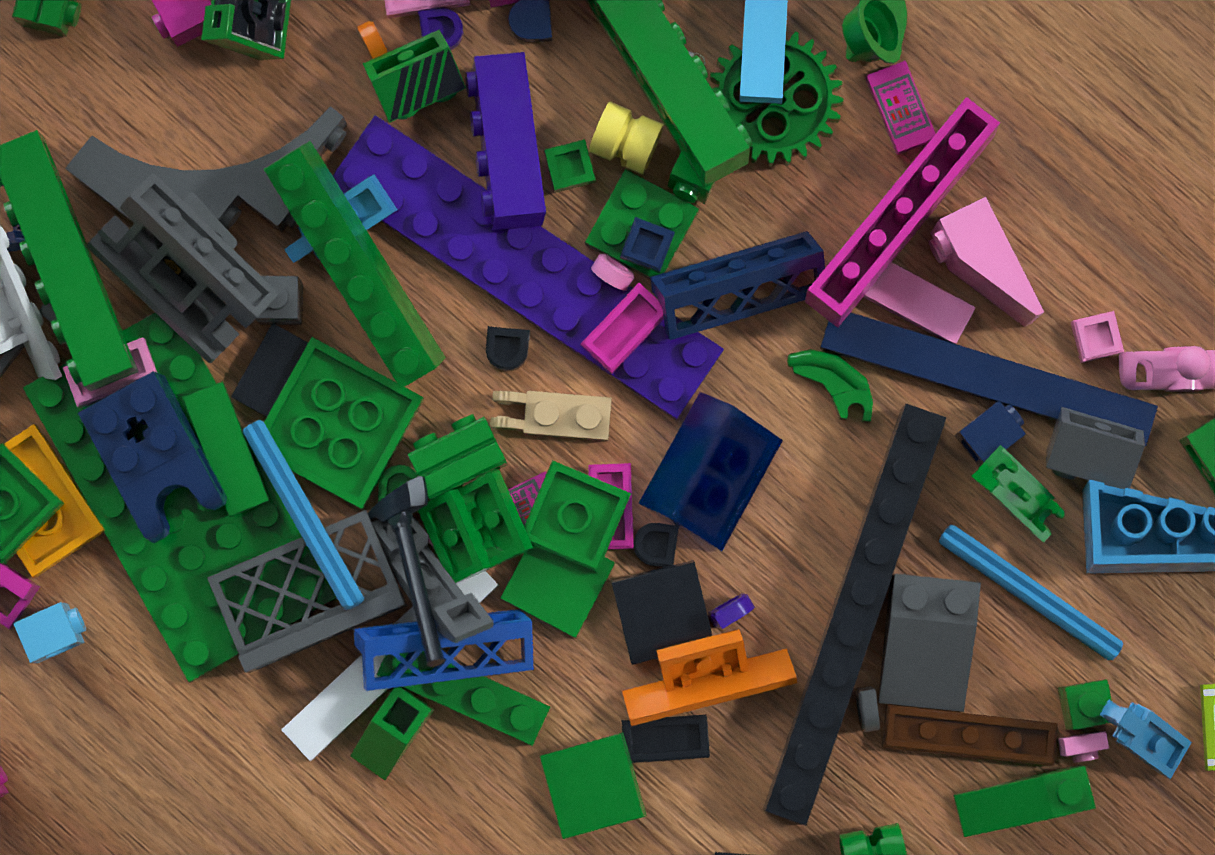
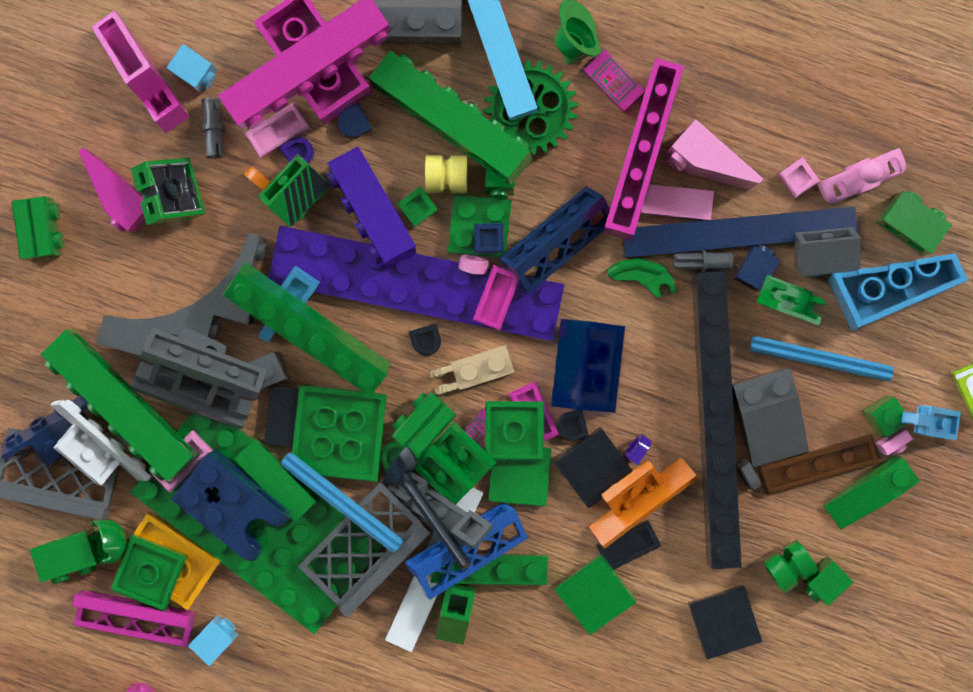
camera: 25 degrees left, 5 degrees up
none -> dark grey axle [673,250,733,273]

